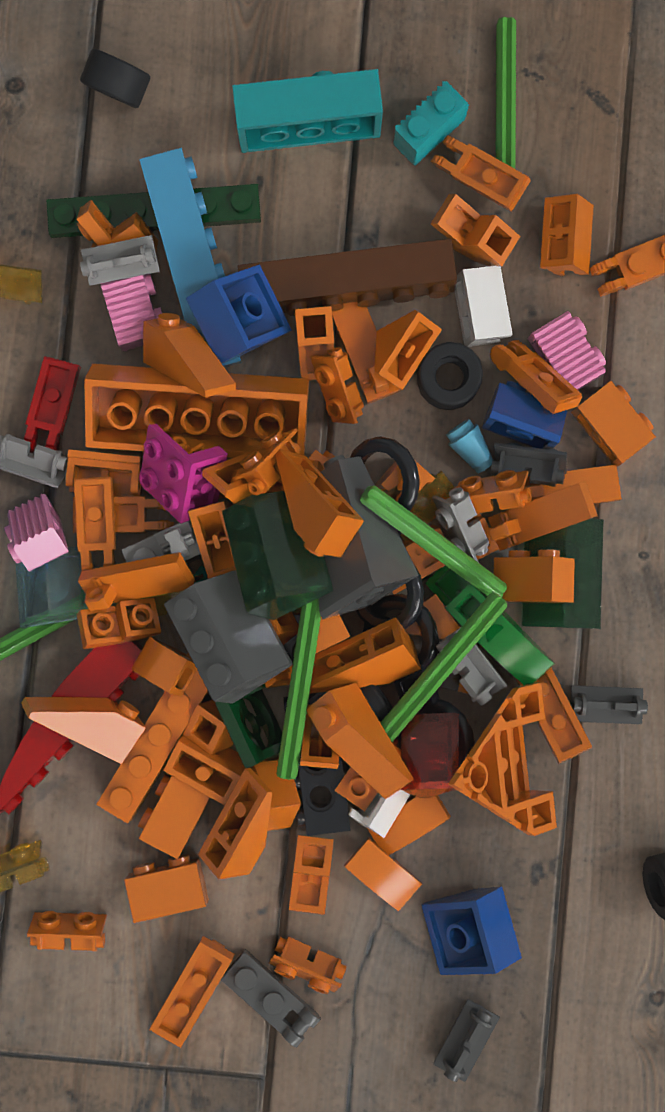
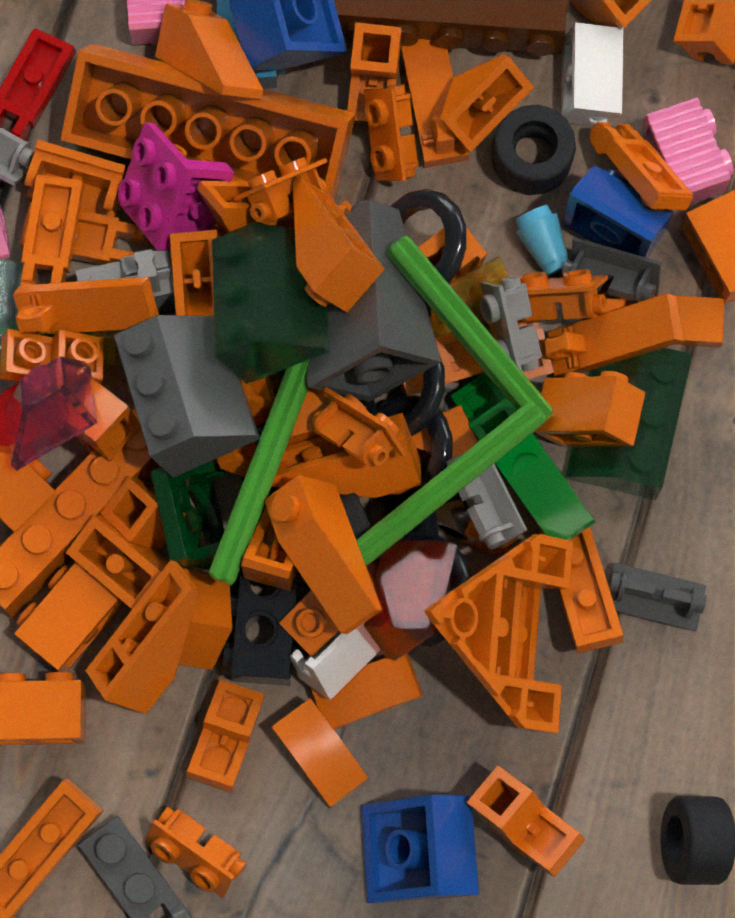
camera: 15 degrees right, 10 degrees down
none -> clear pink slope [7,356,98,471]
none -> orange hinge [312,387,407,467]
none -> orange brick [467,765,585,878]

